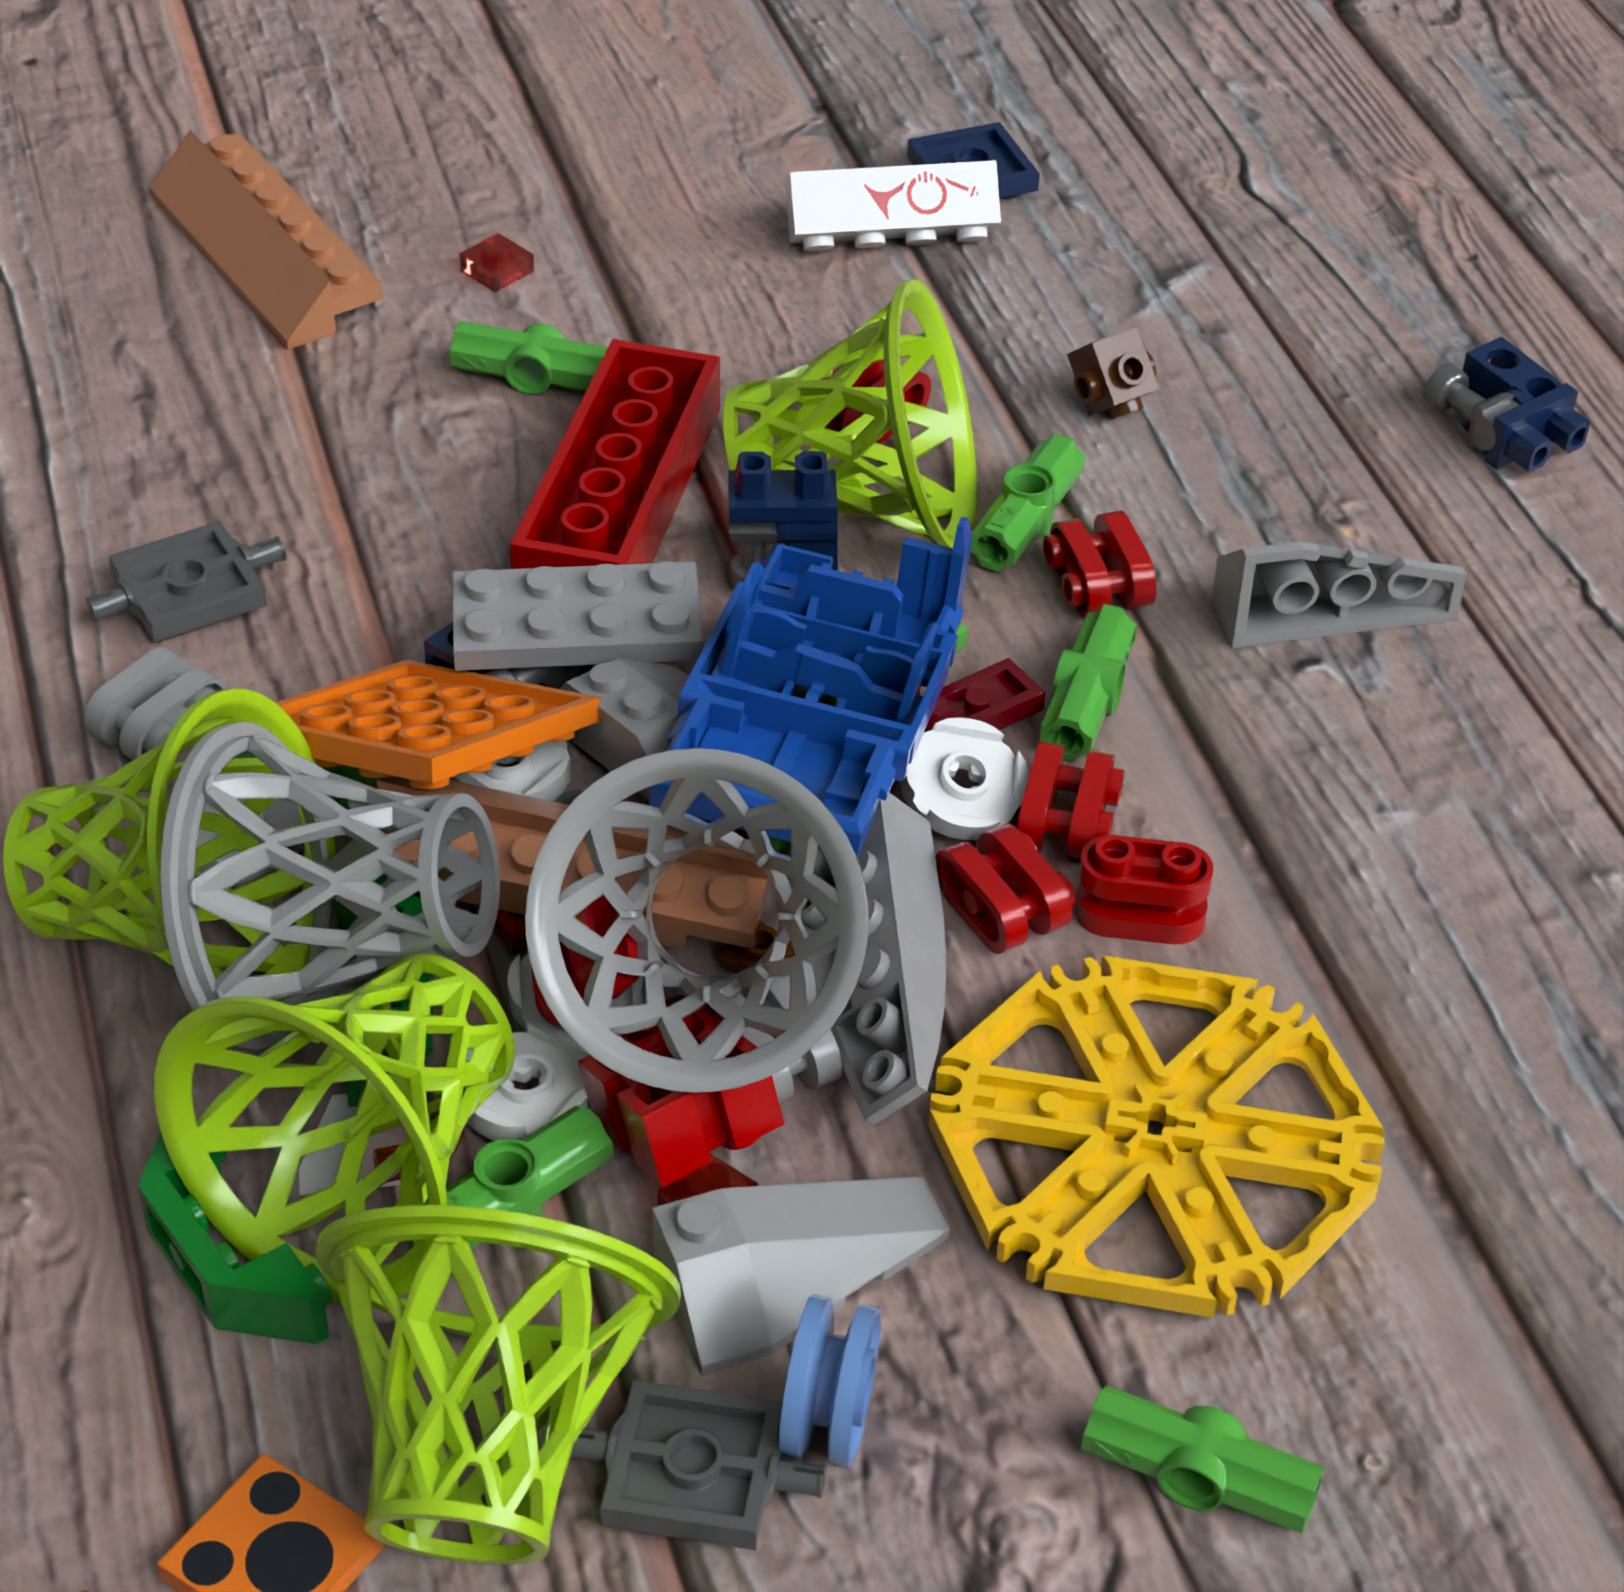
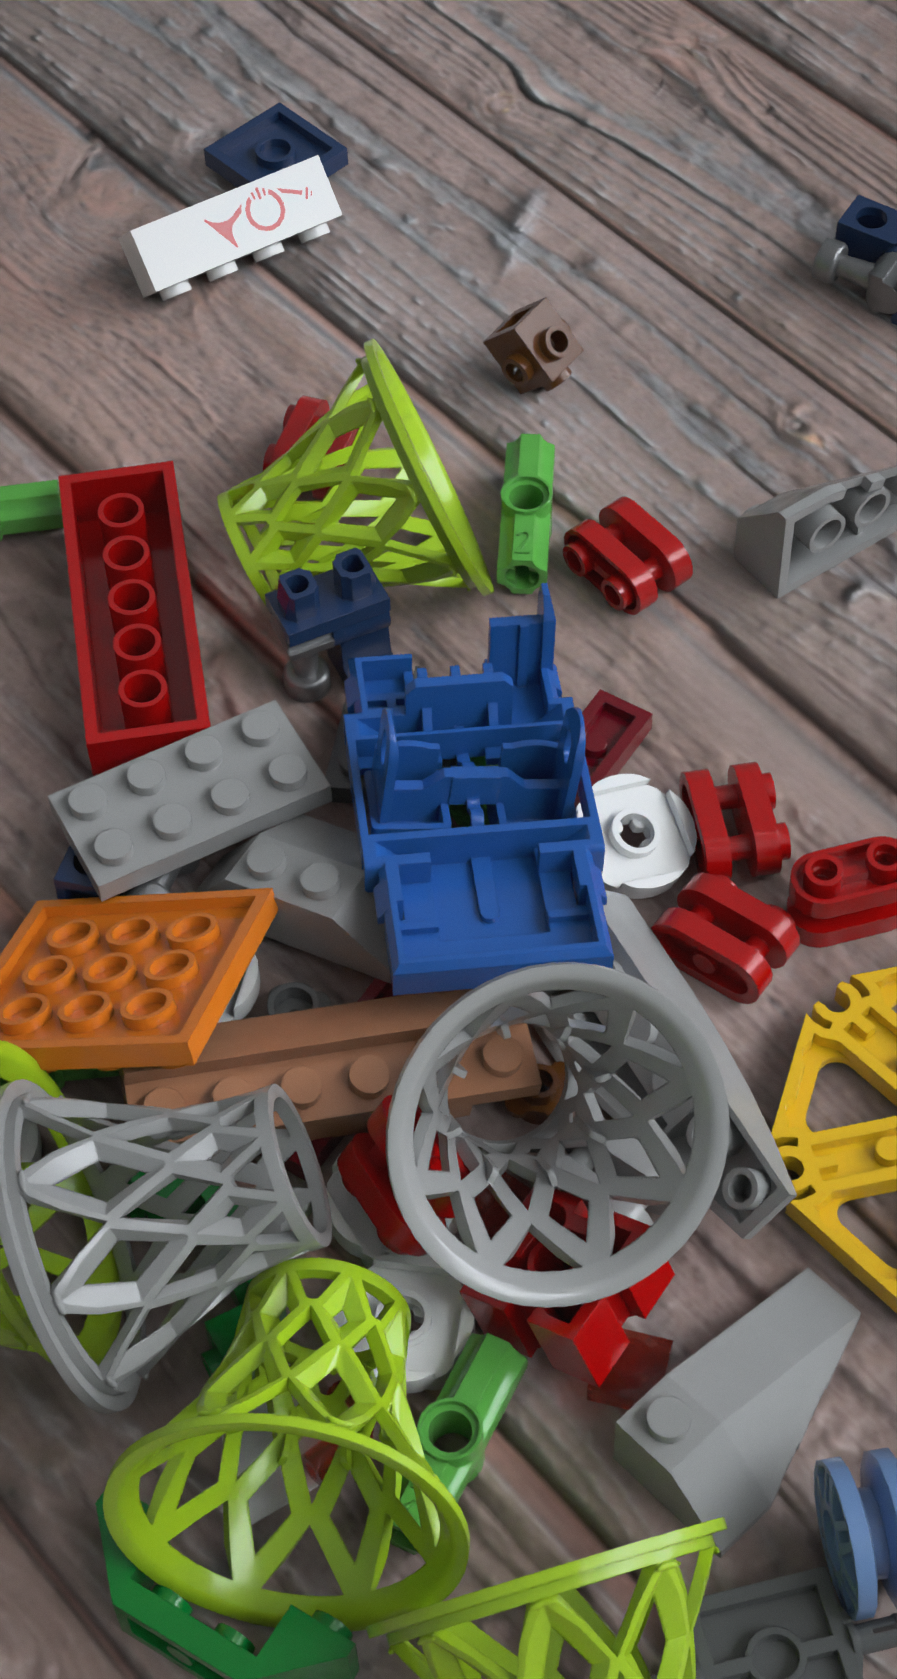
camera: 20 degrees left, 10 degrees up
bright green piece [1039,604,1137,762] -> none

